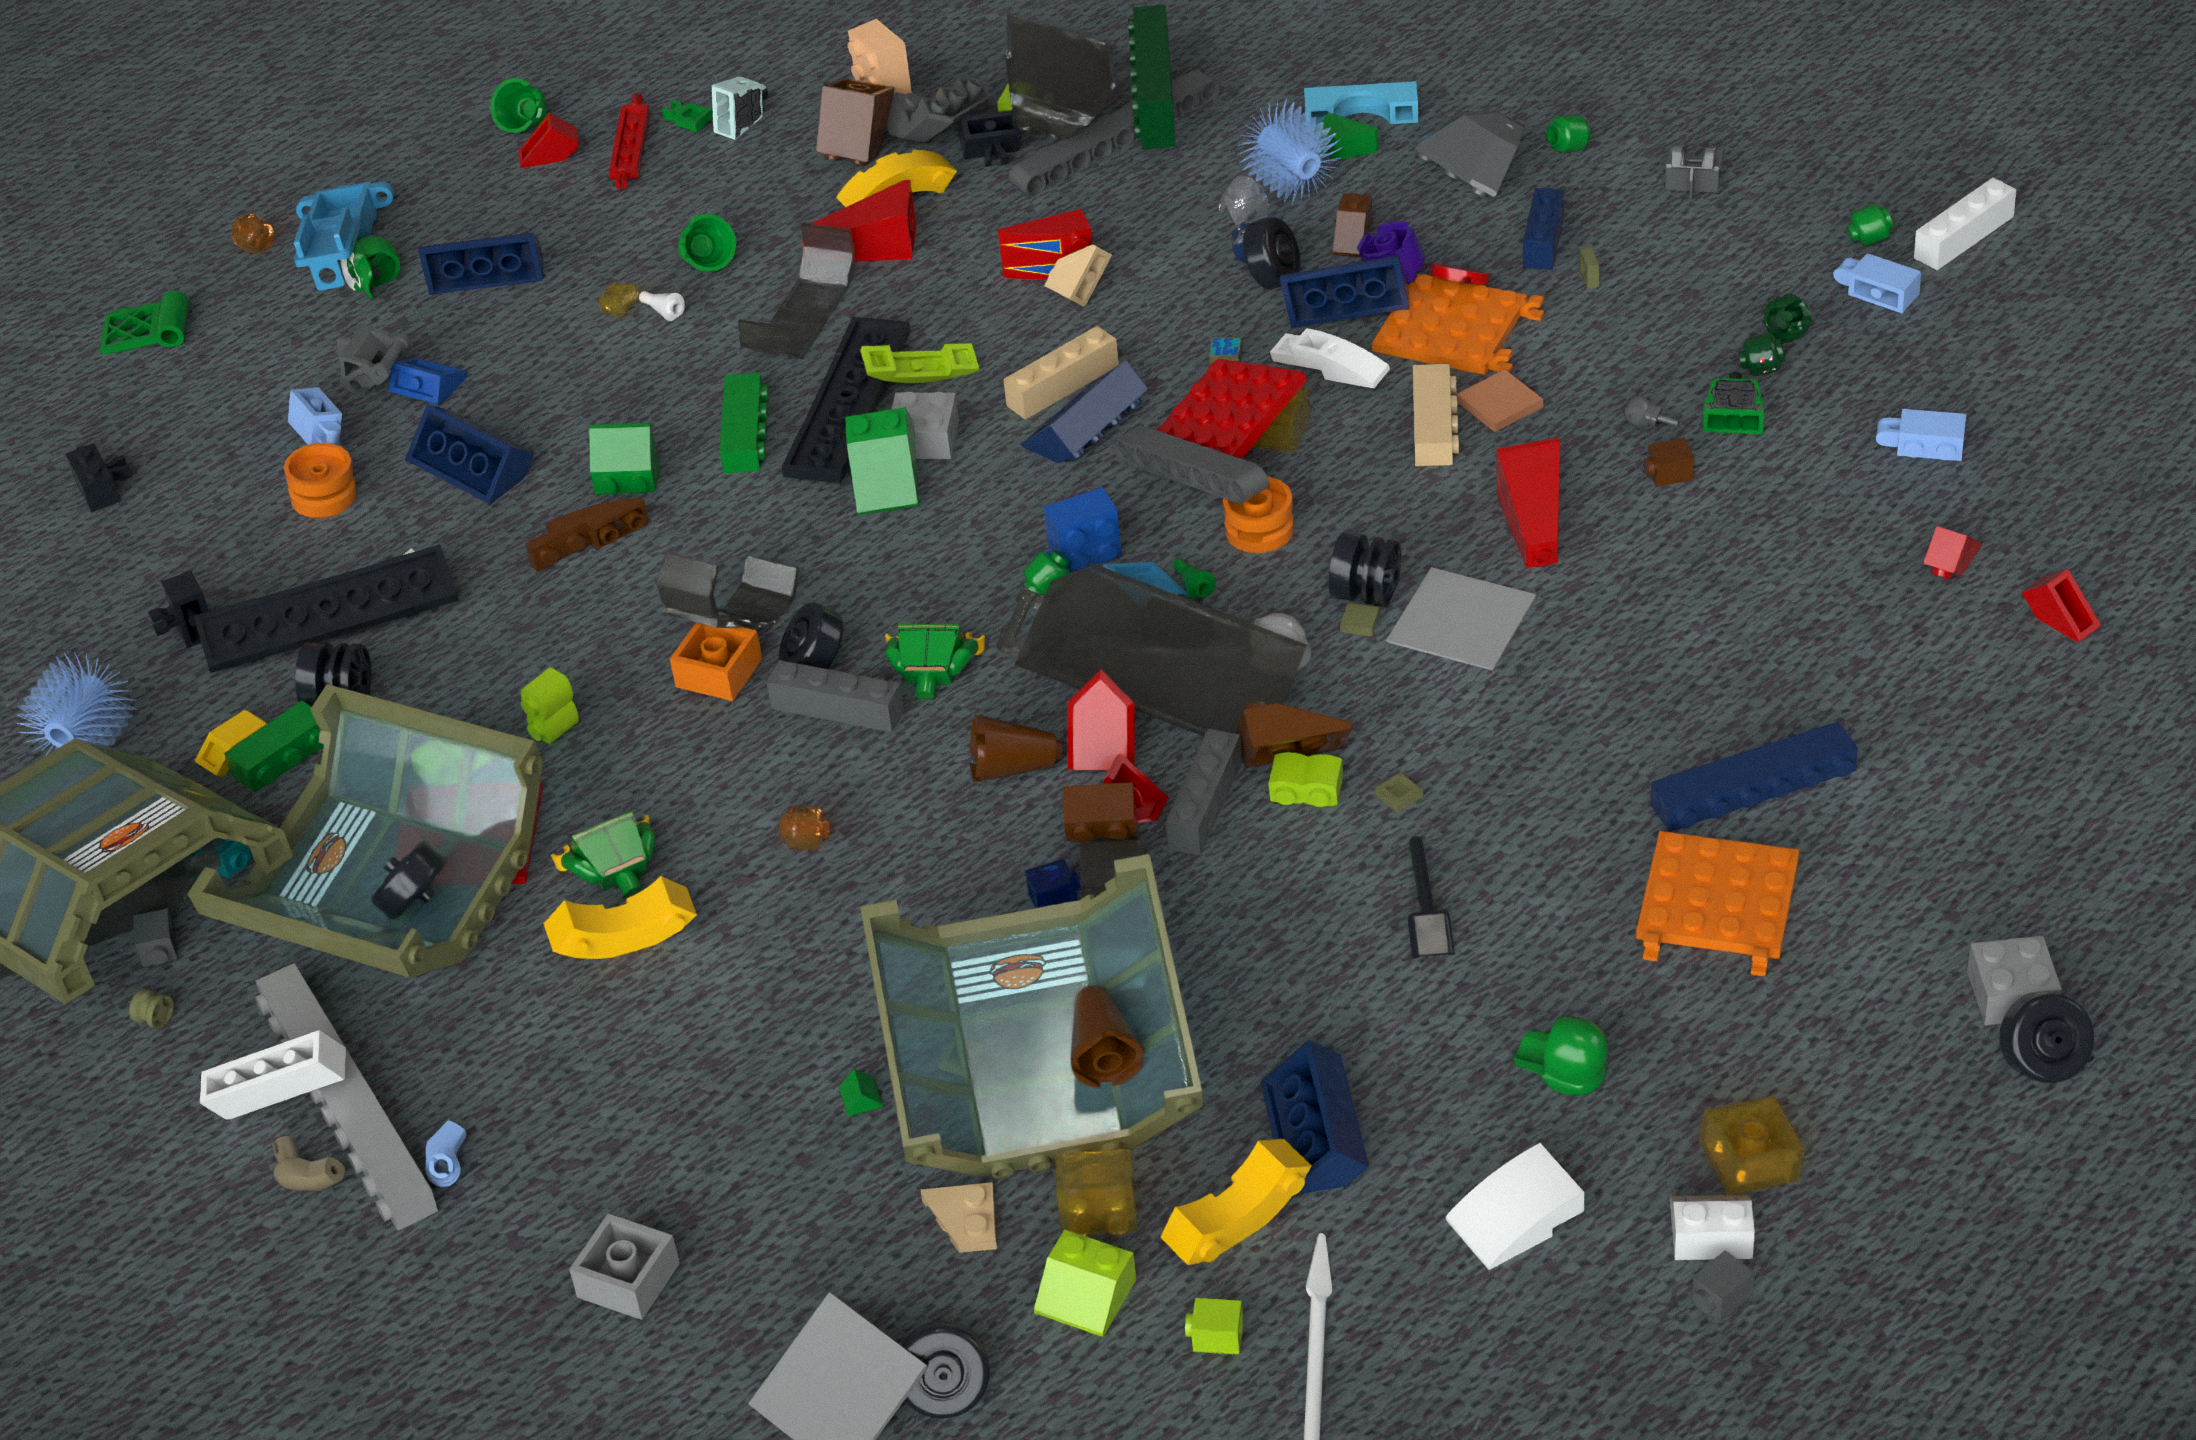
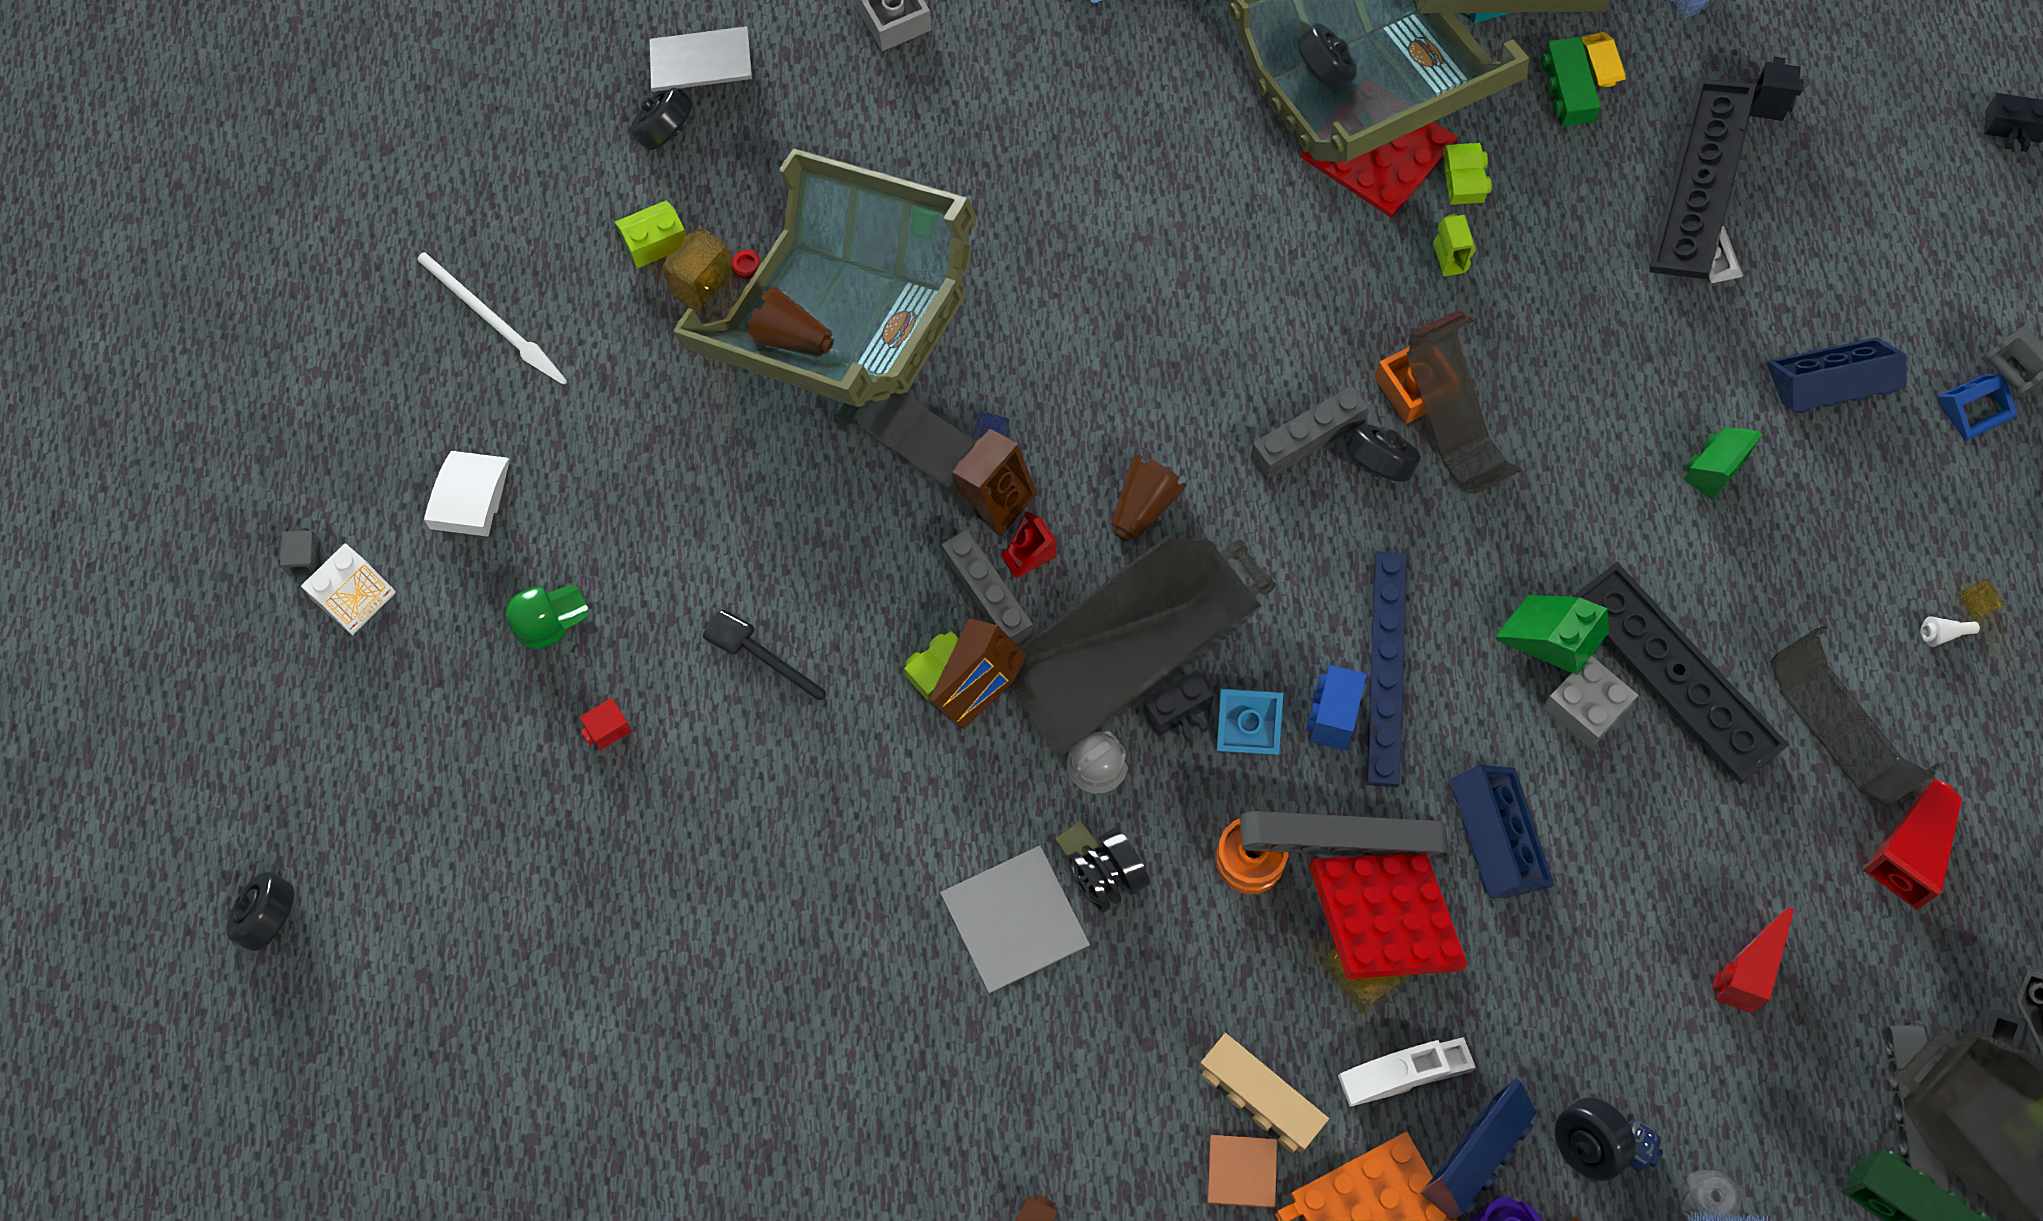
camera: 125 degrees right, 25 degrees up
orange wheel [283,443,357,518] -> none
light blue brick [288,387,342,446] -> none
black wheel [295,642,372,707] -> none
reddish brown slope [526,498,649,572] -> none
yellow brick [543,876,697,959] -> none
green torso [551,811,656,899] -> none
green helmet [678,214,736,272] -> none
green brick [719,372,769,474] -> none
clear orange head [779,806,830,850] -> none
yellow brick [836,149,957,207] -> none
lime slope [860,343,979,383] -> none
green torso [885,623,985,699] -> none
tan wing [921,1182,997,1253] -> none
tan brick [1003,326,1119,420] -> none
green head [1024,550,1071,599] -> none
tan slope [1044,244,1112,307] -> none
tile [1068,669,1135,770] -> none
yellow brick [1161,1139,1312,1265] -> none
green cone [1172,558,1216,600] -> none
lime brick [1185,1298,1244,1354] -> none
tile [1209,337,1242,364] -> none
dark blue slope [1260,1040,1369,1195] -> none
olive tile [1375,772,1423,813] -> none
red slope [1496,438,1560,569] -> none
orange plate [1636,831,1800,977] -> none
dark blue brick [1651,722,1858,832] -> none
clear yellow brick [1699,1096,1805,1196] -> none
light grey brick [1967,936,2062,1025] -> none
none -> red brick [580,698,632,751]
none -> red tile [732,250,761,279]
none -> dark blue plate [1367,551,1406,788]

